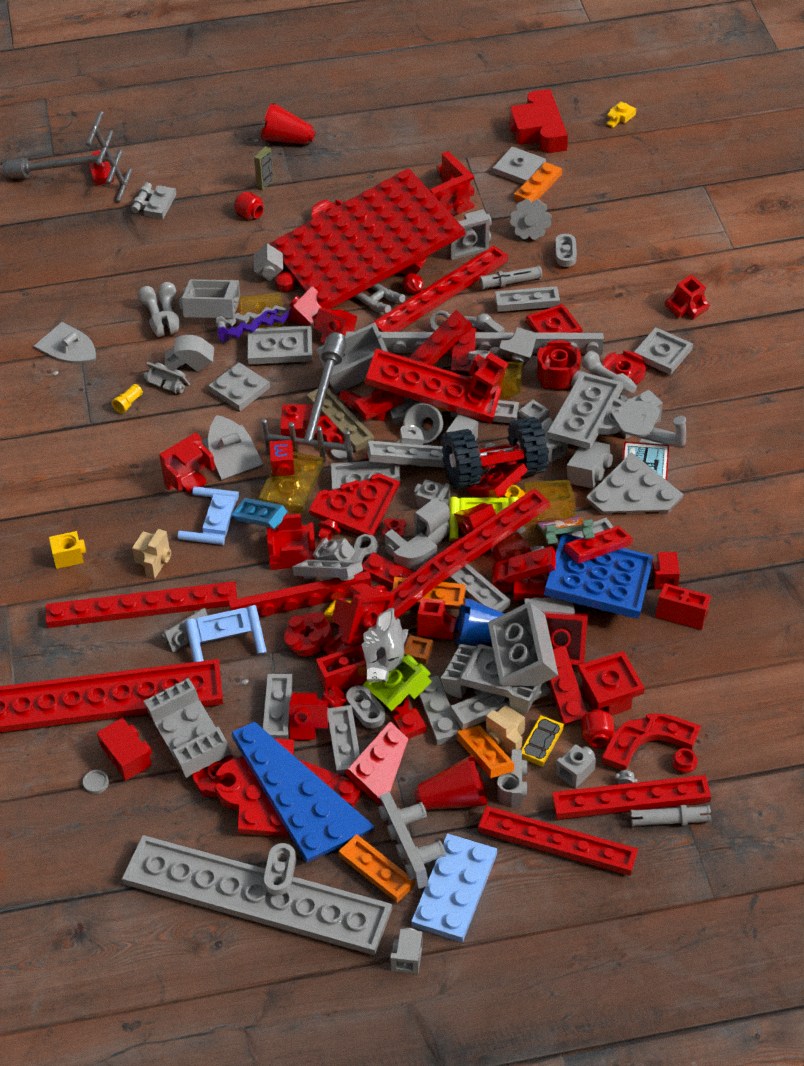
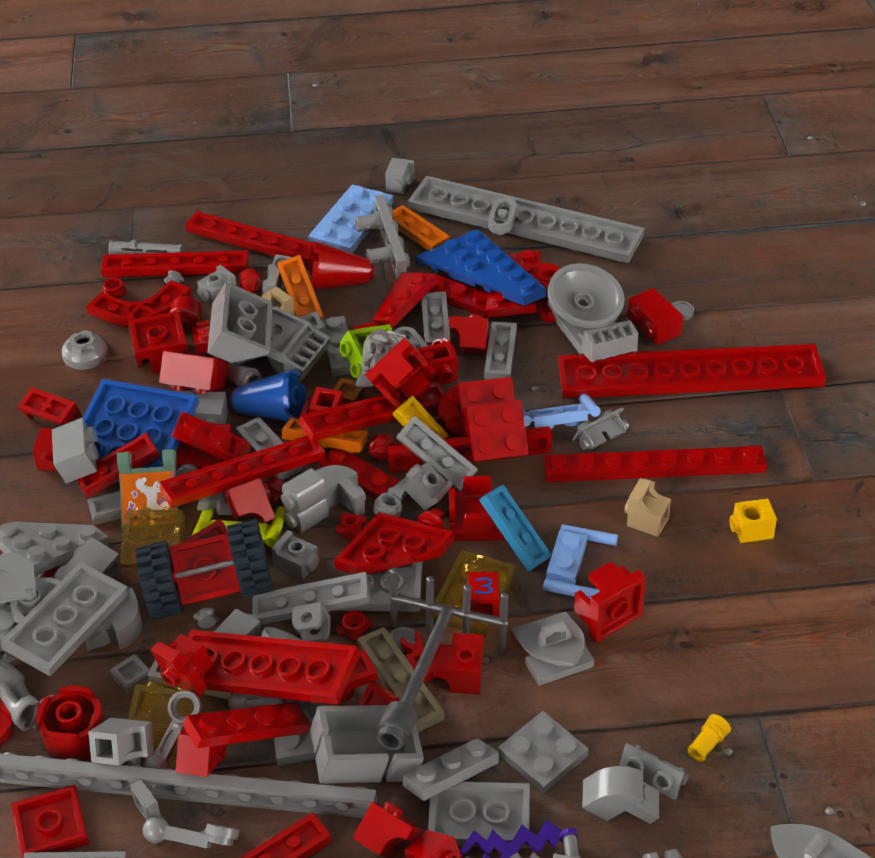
camera: 175 degrees left, 5 degrees down
none -> light grey brick [52,418,99,484]
none -> light grey piece [62,330,109,370]
none -> red plate [238,268,262,293]
none -> light grey plate [403,738,499,801]
none -> red bracket [457,377,529,462]
none -> light grey dish [548,263,624,328]

